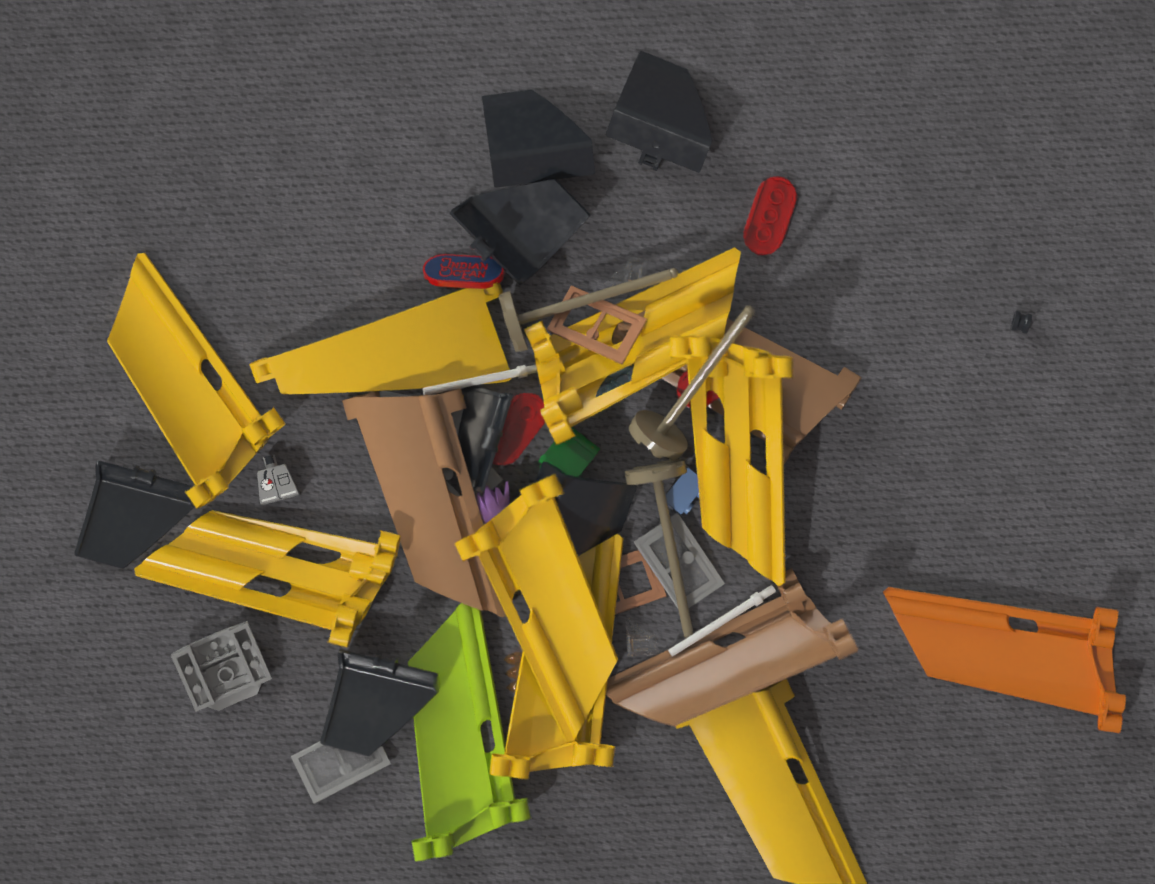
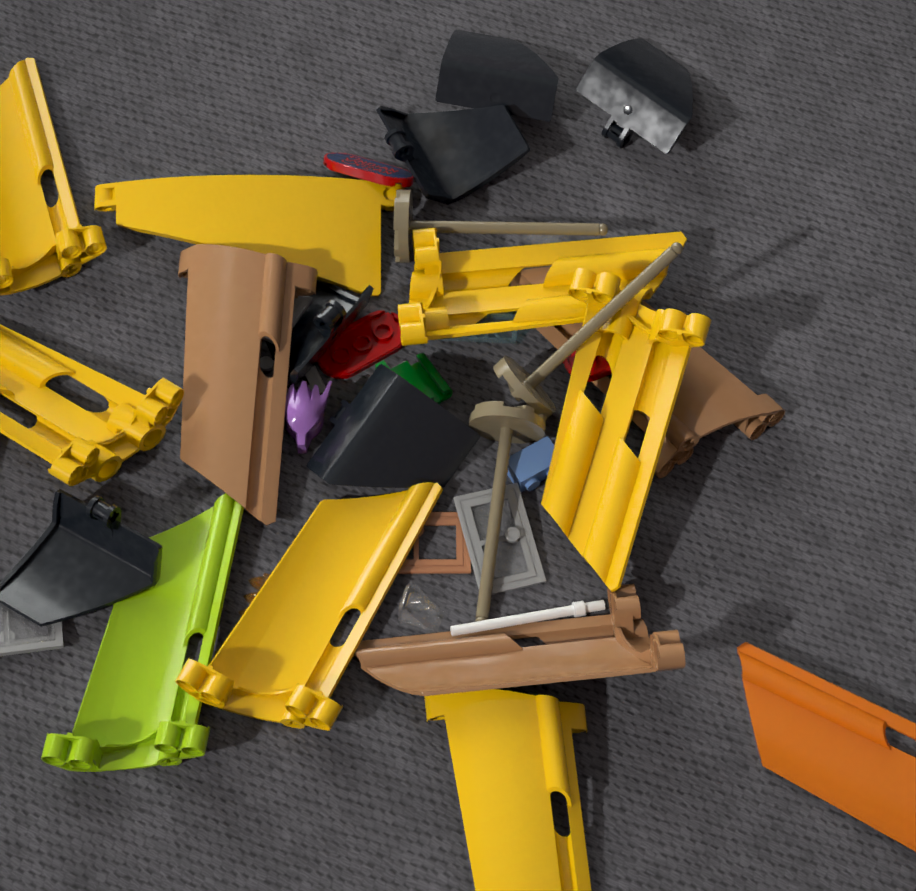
camera: 20 degrees right, 25 degrees down
light grey torso [257,455,300,505] -> none
white bar [423,365,537,395] -> none
yellow panel [454,474,618,742] -> none
nougat door [547,285,647,365] -> none
red tile [743,176,797,255] -> none

